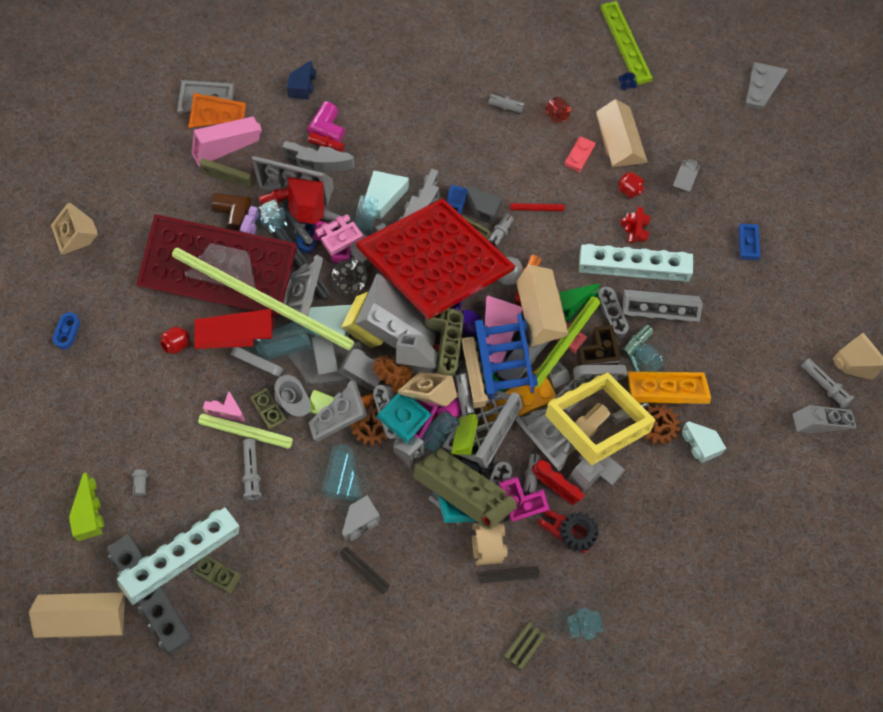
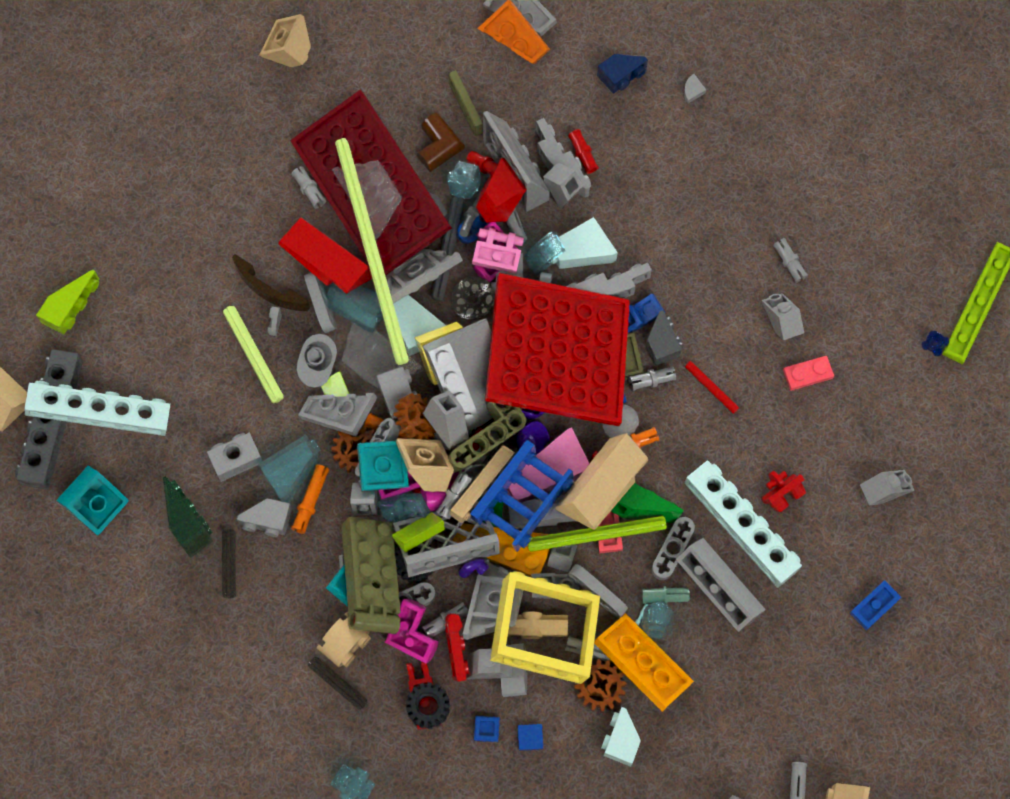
camera: 45 degrees right, 5 degrees up
blue plate [53,312,80,350] -> none
light grey pin [132,470,148,496] -> none
red head [160,326,190,355] -> none
bright pink slope [192,116,262,166] -> none
olive slope [193,556,242,594] -> none
bright pink slope [203,391,245,423] -> none
lavender plate [239,206,260,234] -> none
light grey pin [242,439,262,500] -> none
olive slope [250,388,287,430] -> none
dark pink brick [307,101,346,142] -> none
light grey slope [312,336,338,375] -> none
olive tile [504,622,546,670] -> none
clear red head [545,97,571,123] -> none
dark brown brick [576,325,620,366] -> none
tan slope [596,99,647,168] -> none
red head [617,172,645,199] -> none
none -> teal slope [56,466,129,536]
none -> clear green slope [163,476,213,558]
none -> light grey brick [207,432,263,482]
none -> dark brown slope [232,254,310,311]
none -> light grey tile [268,306,282,336]
none -> orange pin [291,464,330,534]
none -> light grey pin [292,166,326,209]
none -> dark purple arm [459,558,489,578]
none -> blue tile [474,716,500,743]
none -> blue tile [518,724,543,751]
none -> light grey slope [543,162,583,209]
none -> light grey tile [684,74,706,103]
none -> light grey slope [762,293,804,340]

